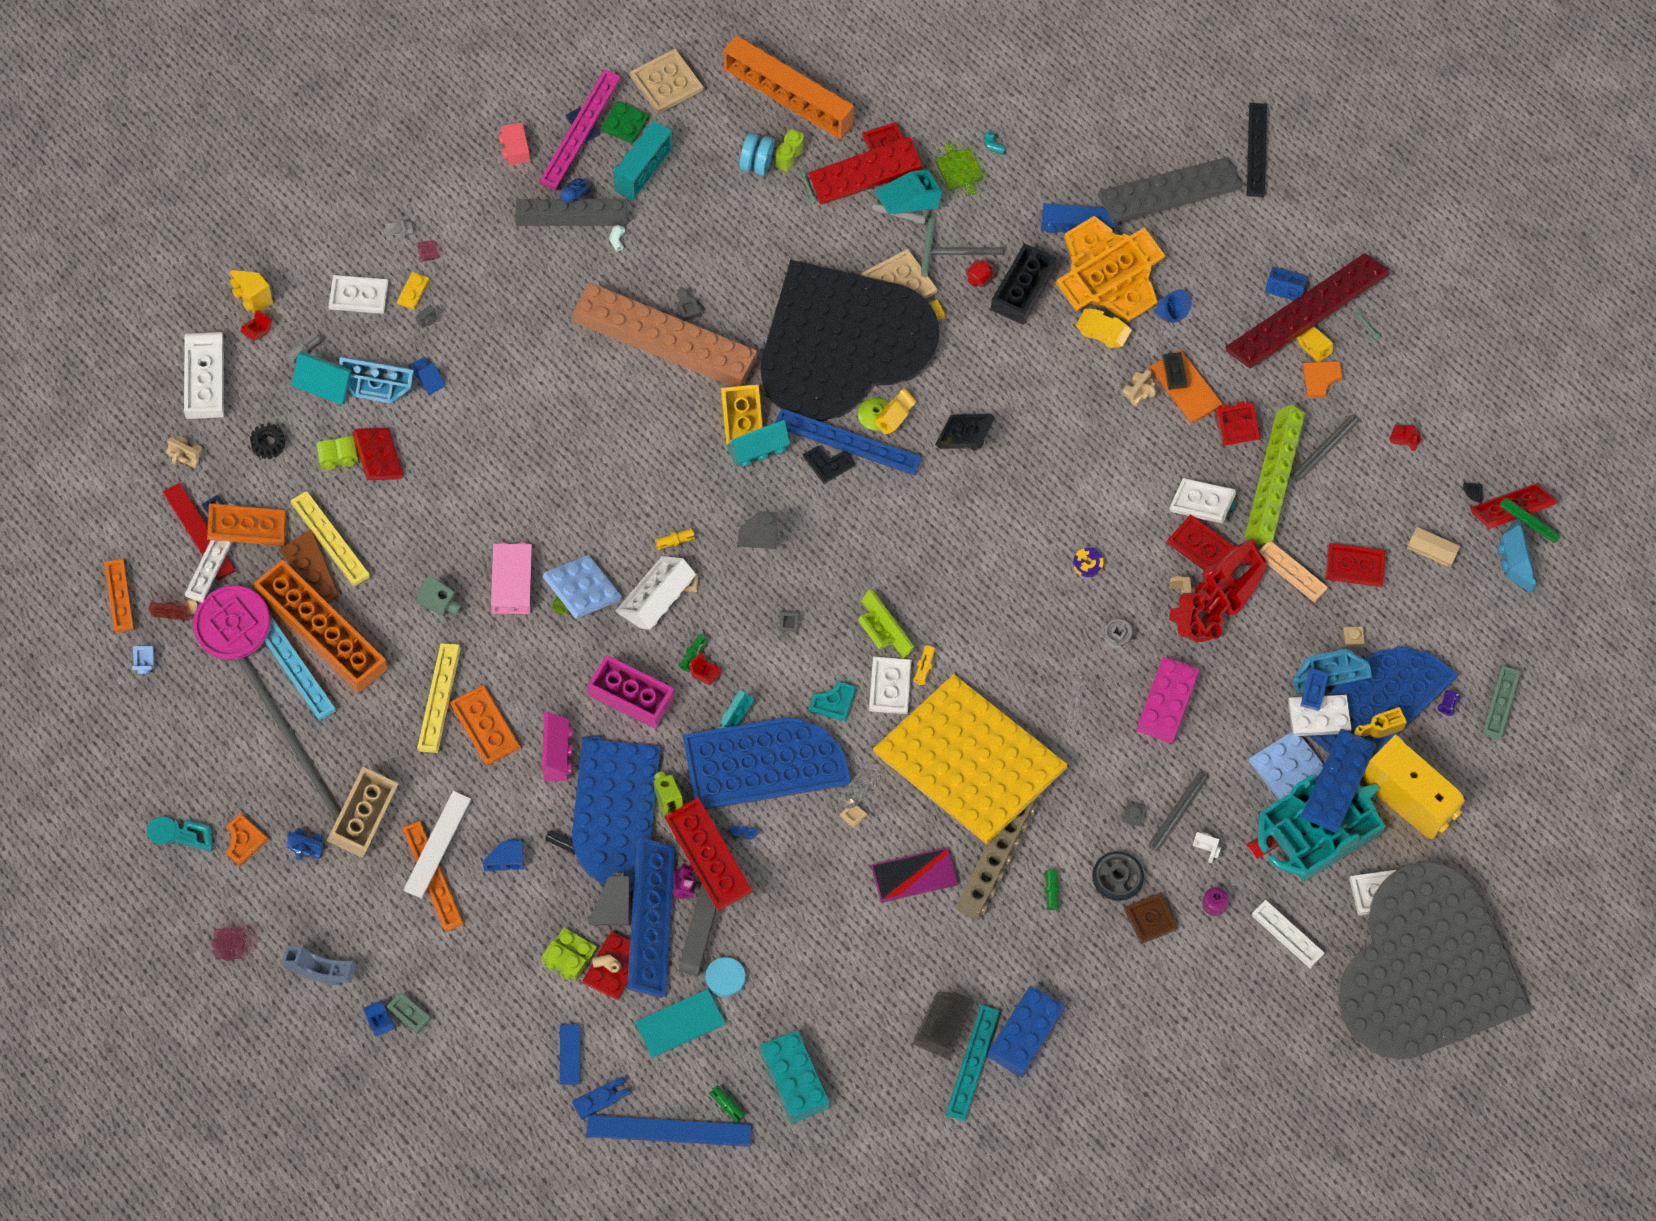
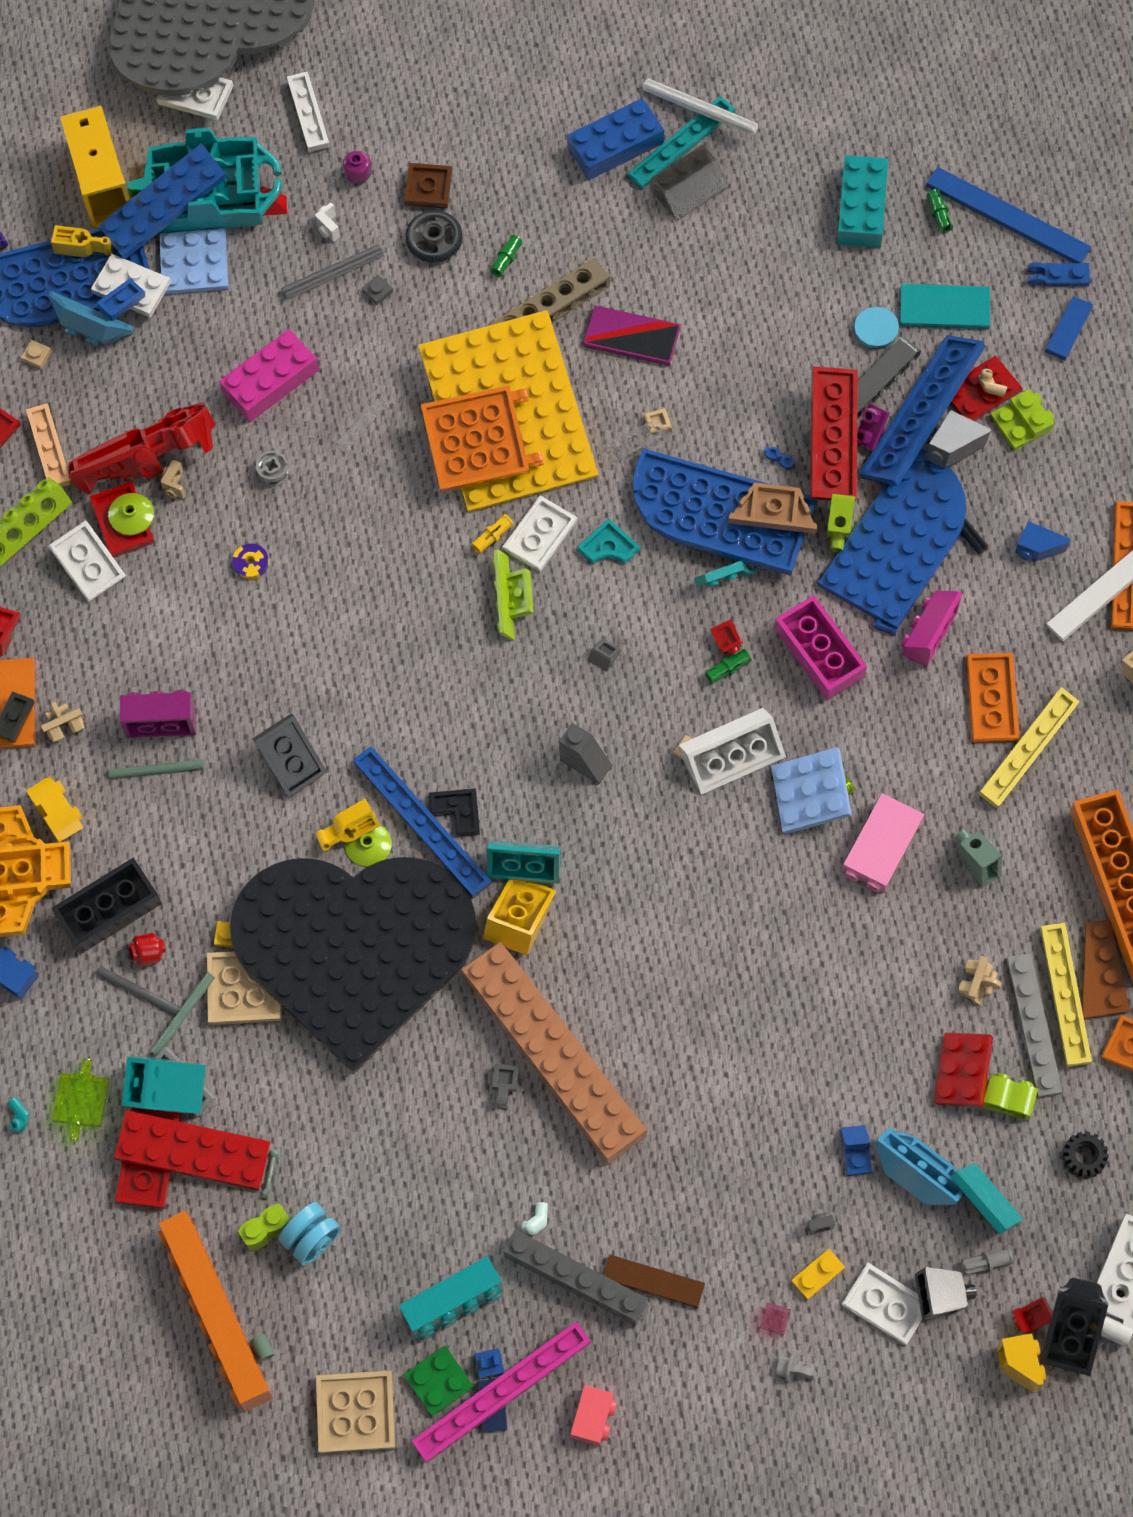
camera: 145 degrees left, 5 degrees up
blue plate [560,178,592,203] -> none
yellow pin [655,528,695,551] -> none
none -> lime dish [108,493,154,536]
none -> sand green bar [109,759,204,779]
none -> magenta brick [120,690,196,738]
none -> sand green hinge [250,1334,275,1363]
none -> orange plate [421,386,543,492]
none -> blue tile [475,1348,504,1380]
none -> reddish brown tile [603,1254,705,1308]
none -> white axle [643,79,758,135]
none -> medium nougat wing [728,482,817,534]
none -> torso [915,1267,977,1321]
none -> tan hips [958,956,1002,1006]
none -> light grey plate [1006,953,1062,1098]
none -> black slope [1040,1278,1109,1376]

